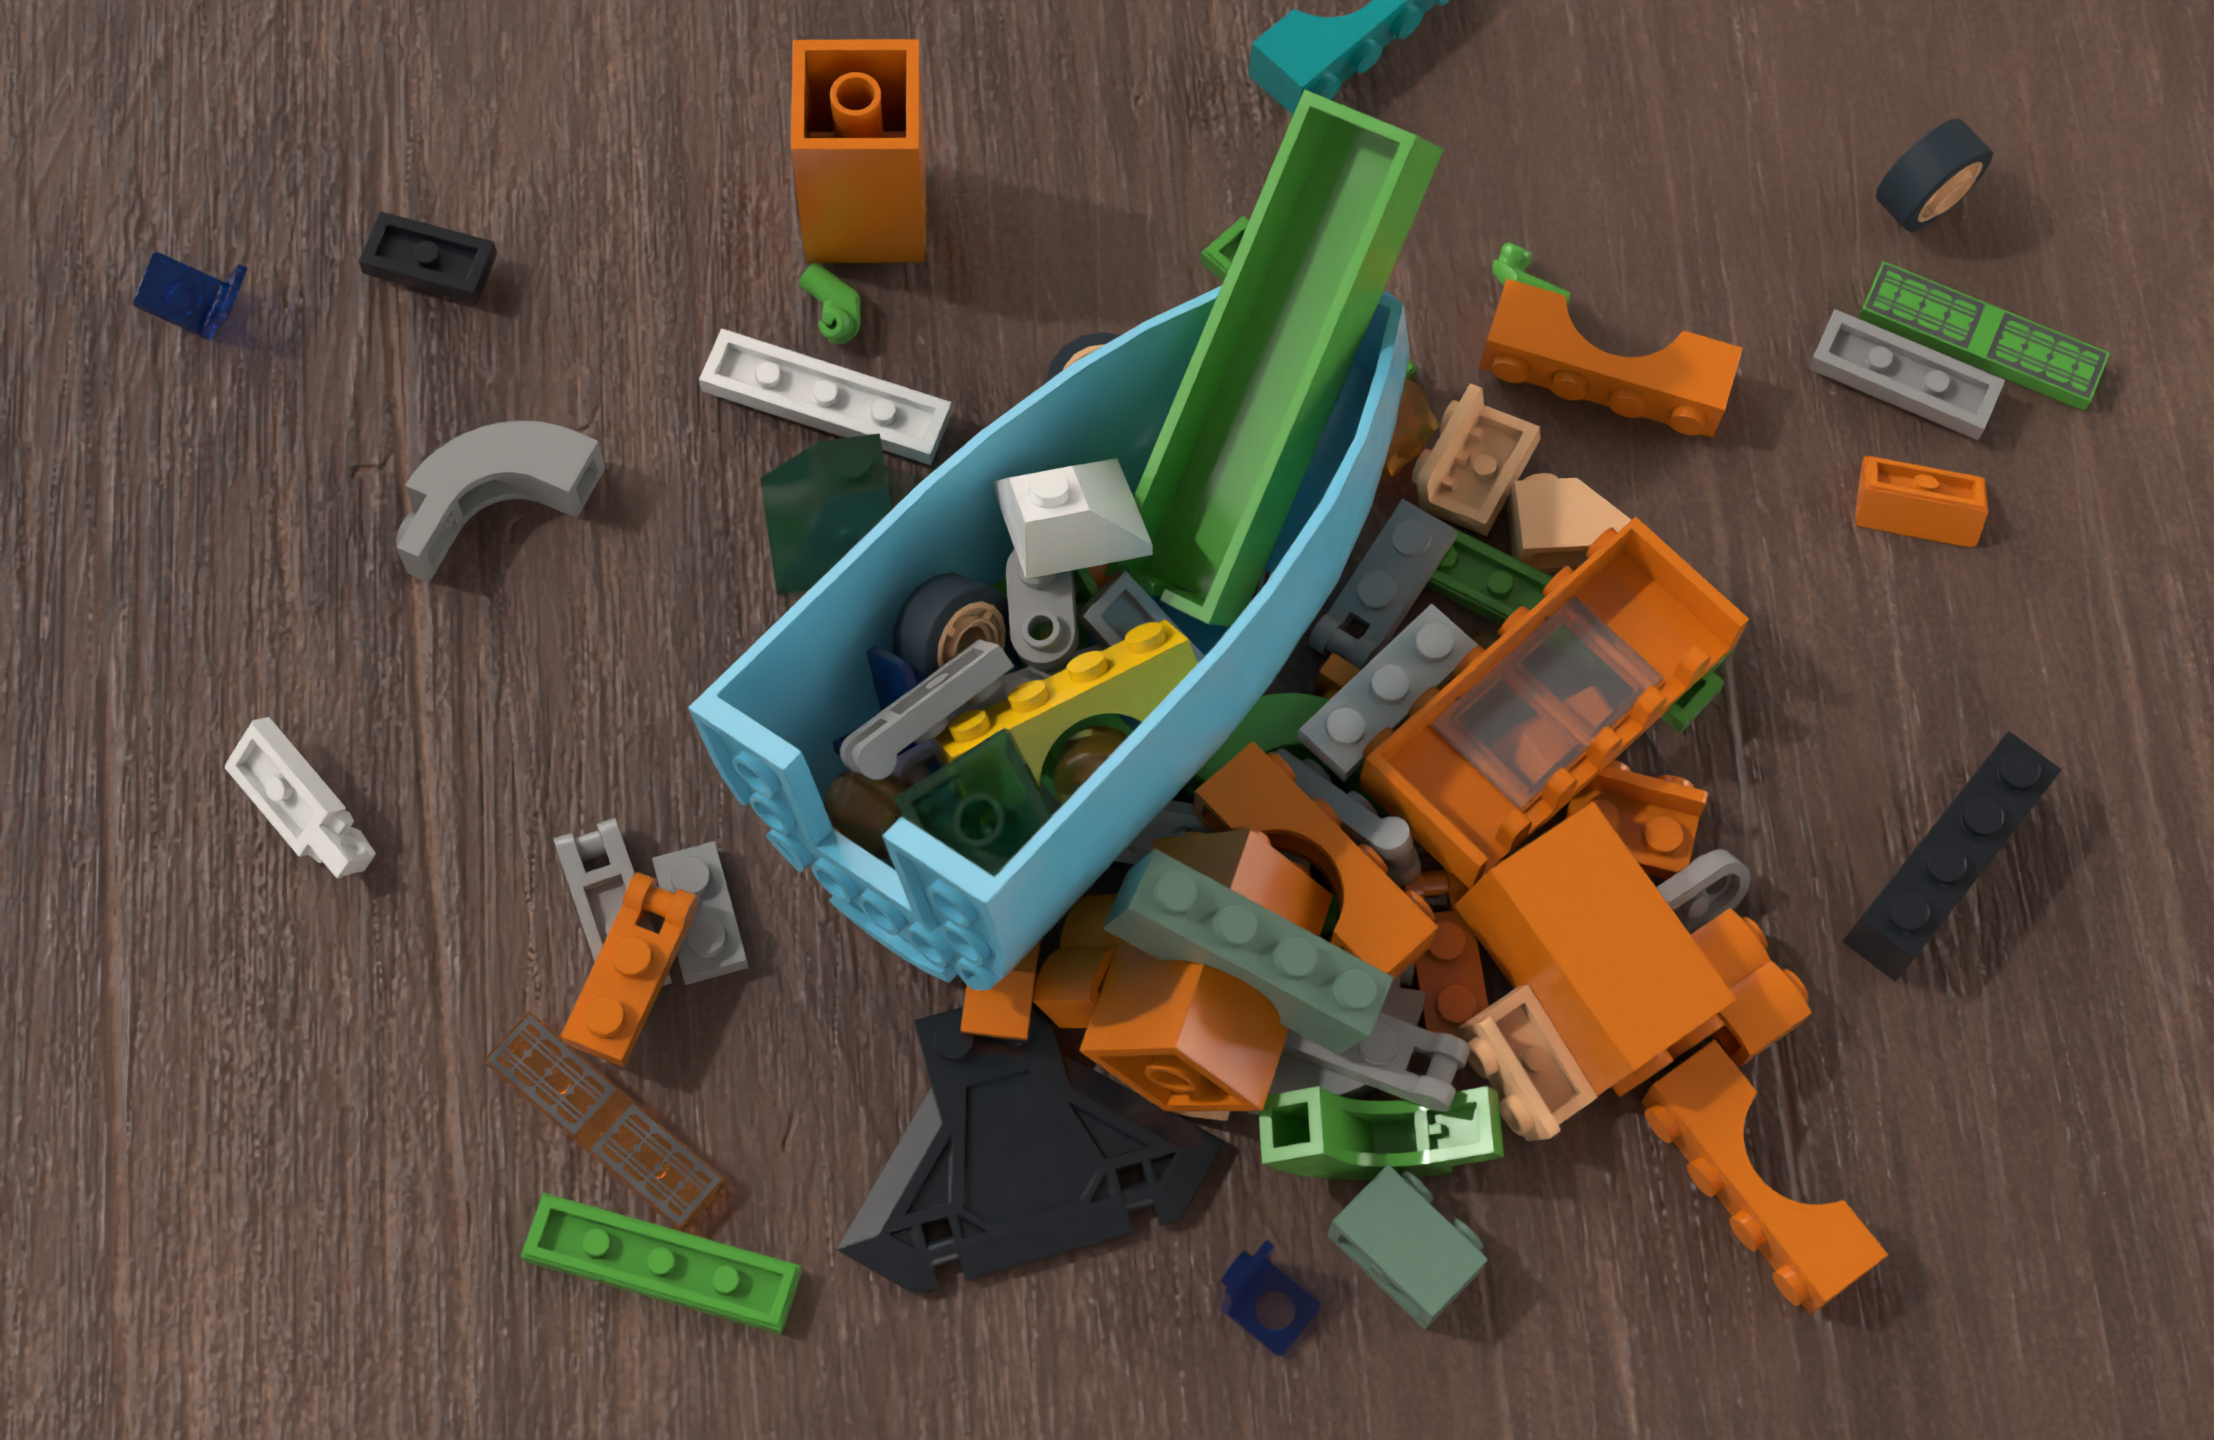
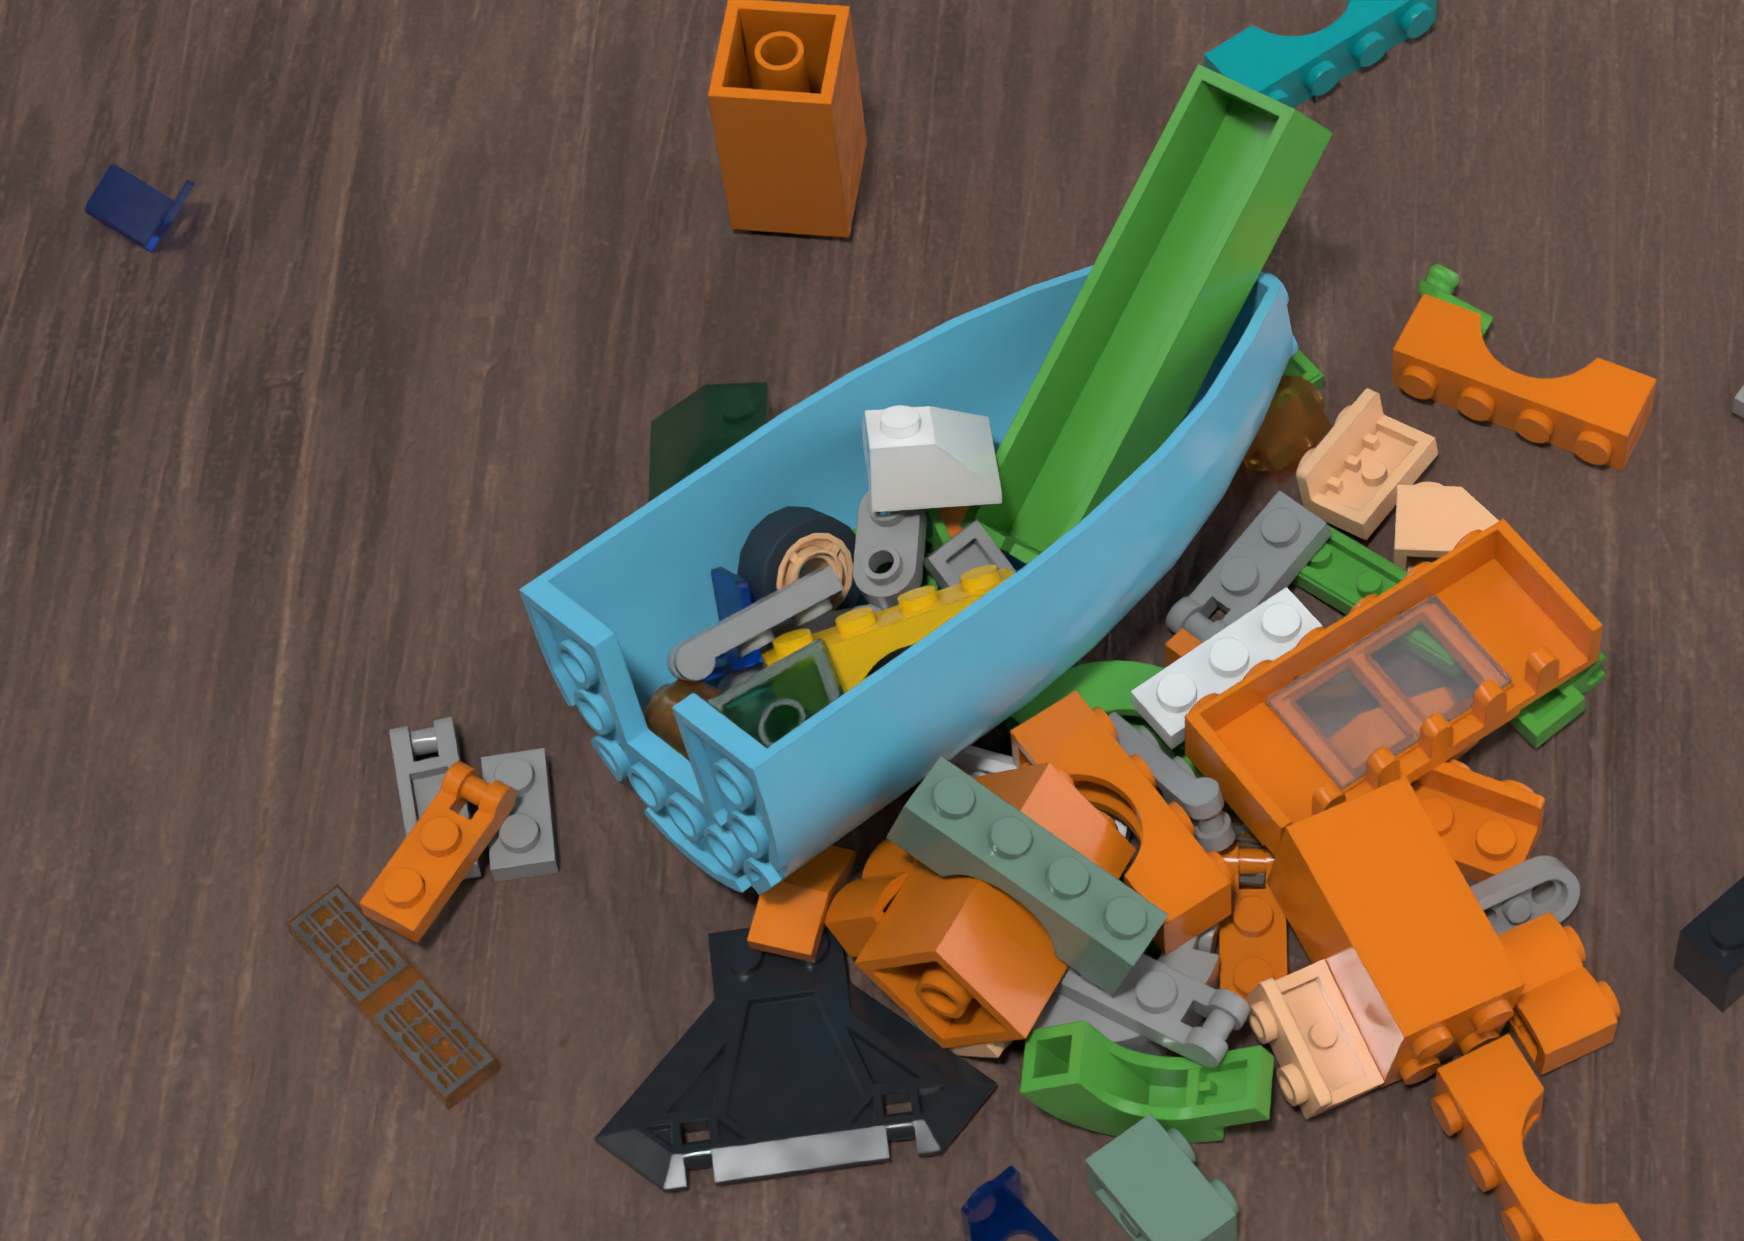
camera: 20 degrees right, 10 degrees down
white hinge [225,717,376,879] -> none
black plate [358,211,498,304] -> none
light grey arch [396,421,606,582] -> none
bright green tile [520,1193,802,1335] -> none
white plate [699,328,952,465] -> none
bright green arm [799,262,861,344] -> none

